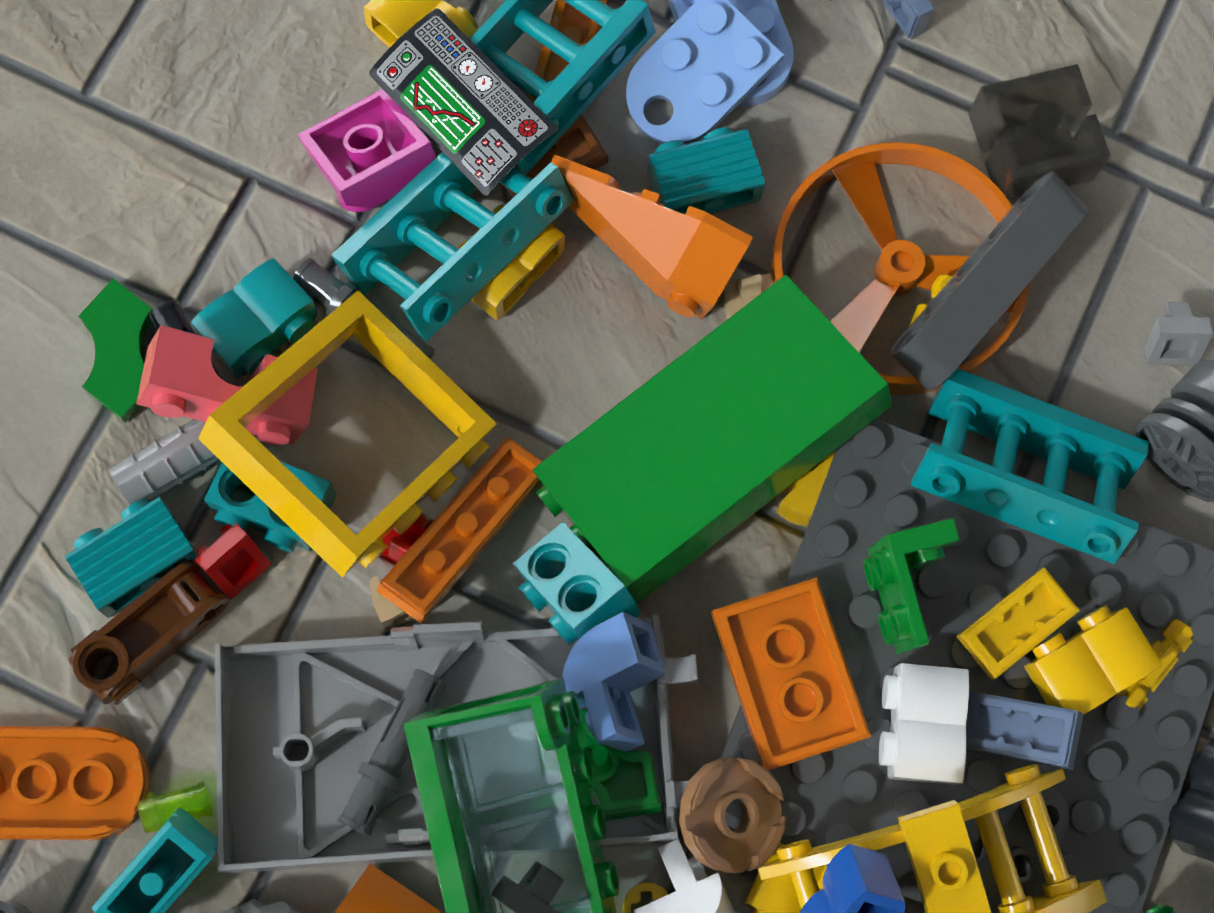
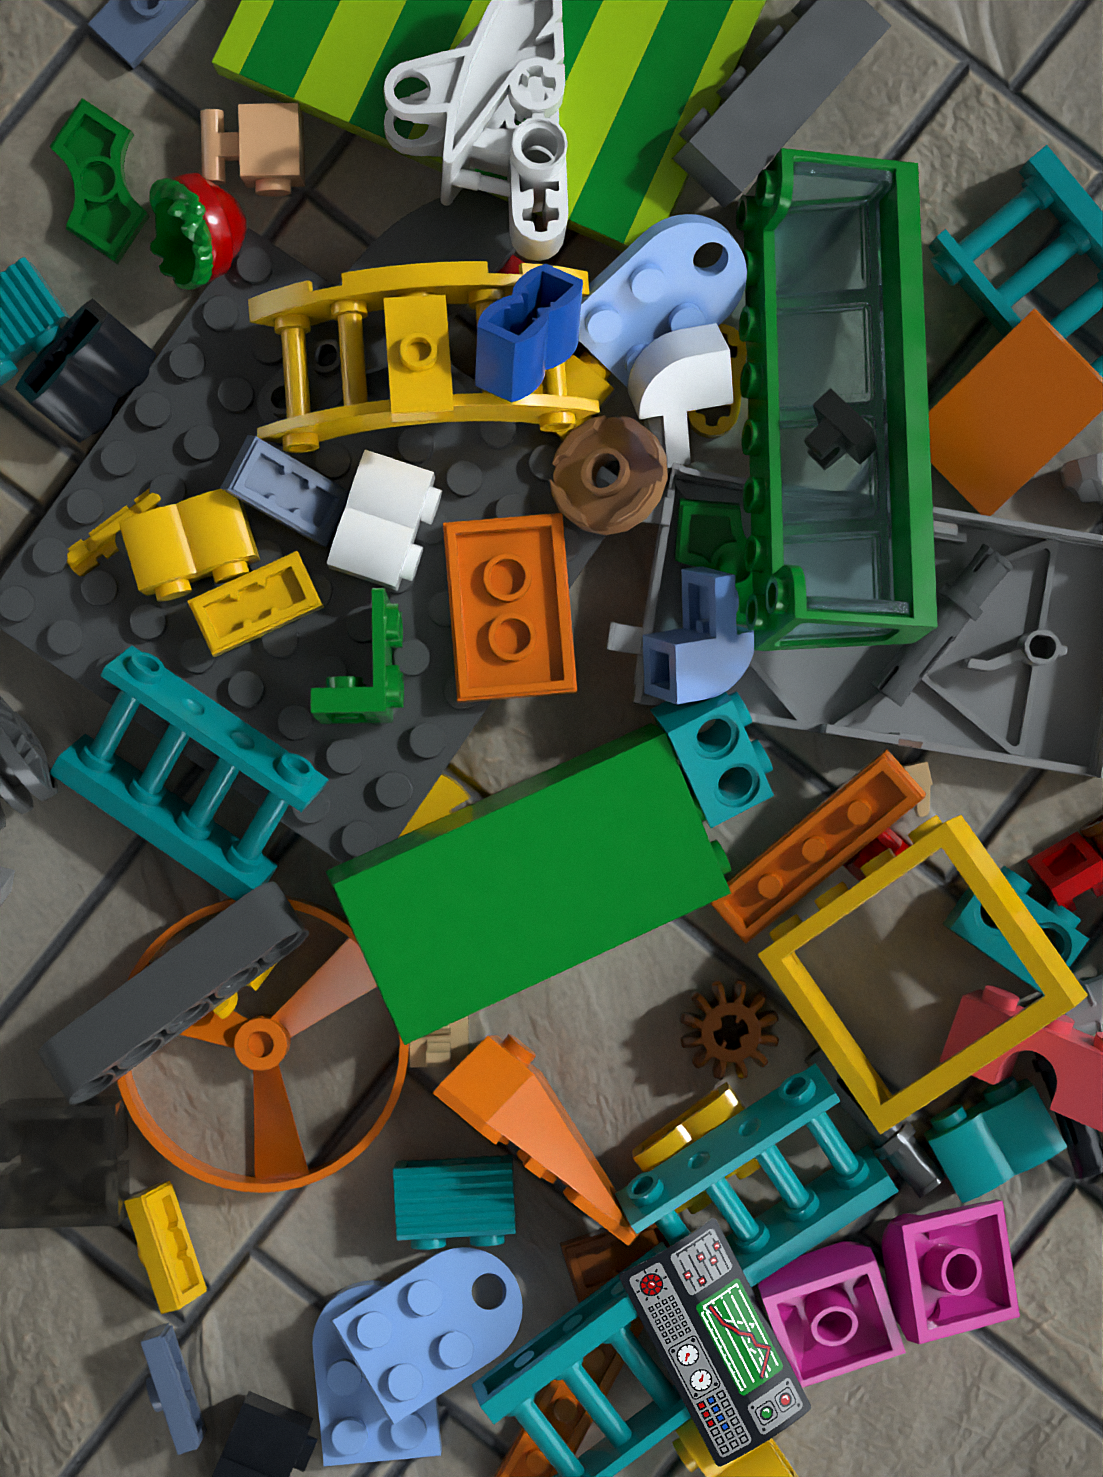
camera: 160 degrees left, 15 degrees up
none -> yellow plate [124,1180,207,1314]
none -> reddish brown gear [680,979,779,1080]
none -> dark pink slope [882,1199,1020,1344]

